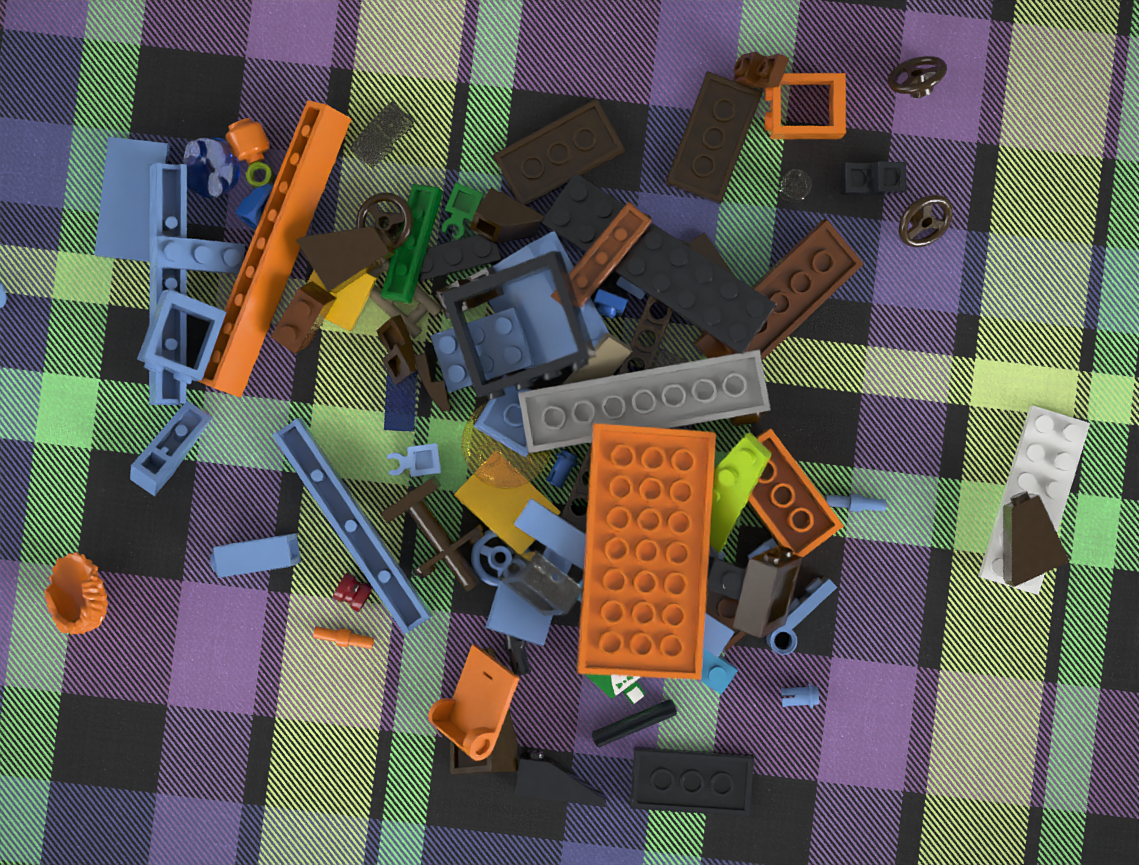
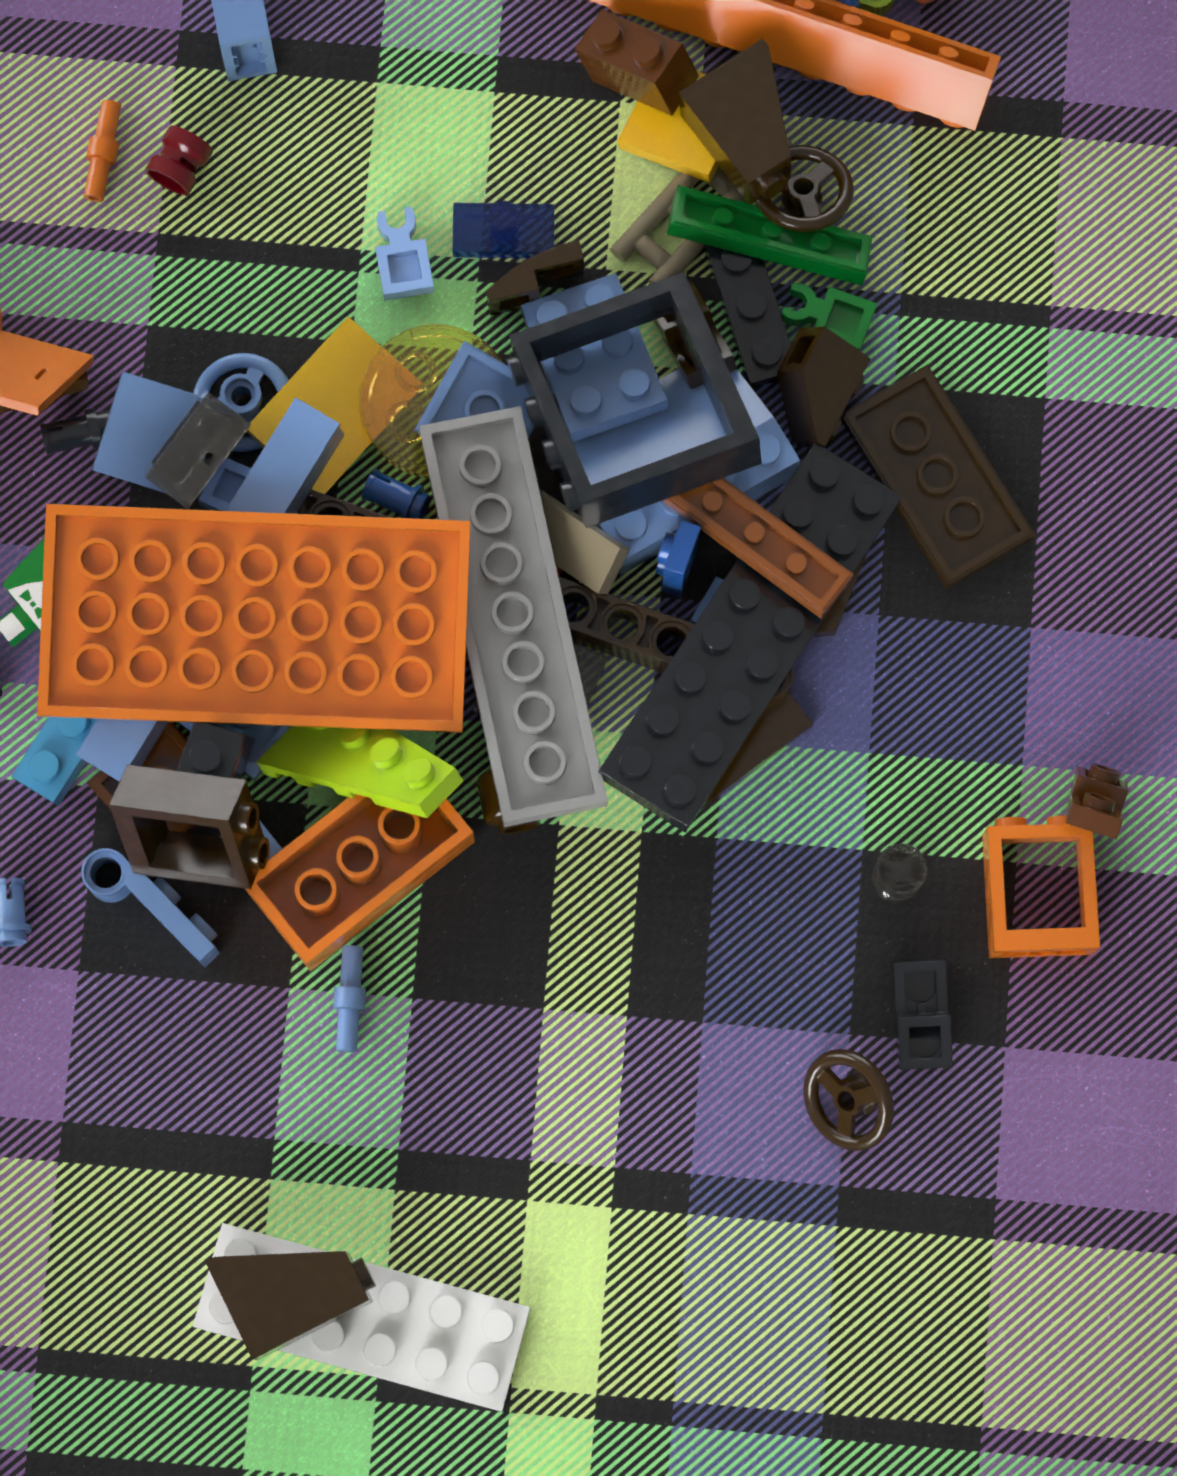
camera: 90 degrees right, 10 degrees down
medium blue tile [272,418,433,634] -> none
clear smoke slope [350,102,414,168] -> none
dark brown slope [376,315,416,385] -> none
dark brown piece [380,476,485,592] -> none
dark brown tile [665,71,763,205] -> none
reddish brown plate [693,219,864,360] -> none
dark brown piece [887,56,947,98] -> none

